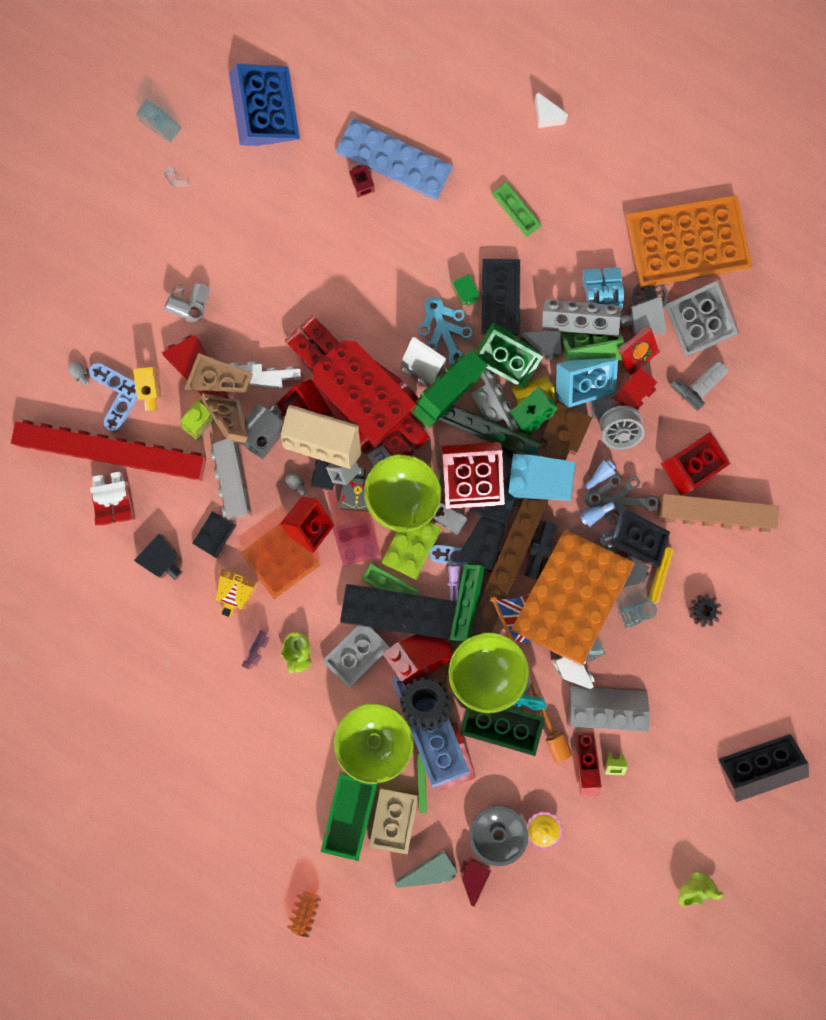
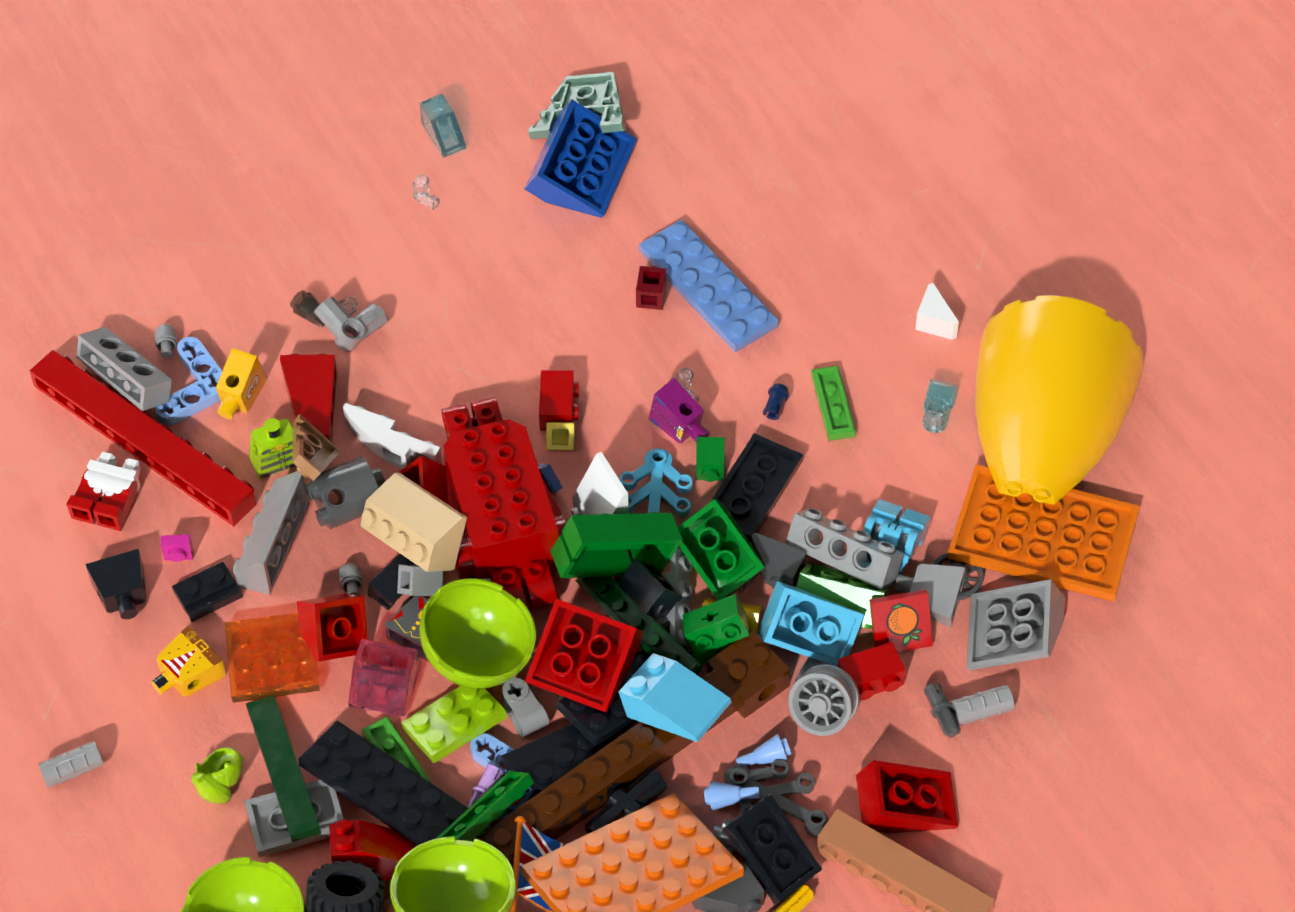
camera: 30 degrees right, 30 degrees down
medium nougat wing [184,353,253,393] -> none
wing [241,630,270,669] -> none
none -> light grey axle [38,741,104,788]
none -> light grey brick [76,327,172,411]
none -> dark pink plate [161,534,193,562]
none -> dark green tile [246,695,321,842]
none -> clear smoke cone [290,290,325,328]
none -> sand green wing [528,72,625,139]
none -> blue tile [538,464,563,493]
none -> red brick [539,370,580,431]
none -> light yellow slope [546,422,575,450]
none -> black hinge [617,558,683,618]
none -> magenta torso [648,378,710,443]
none -> clear arm [675,367,699,403]
none -> dark blue pin [762,383,790,420]
none -> clear light blue piece [923,379,958,433]
none -> yellow panel [975,295,1143,505]

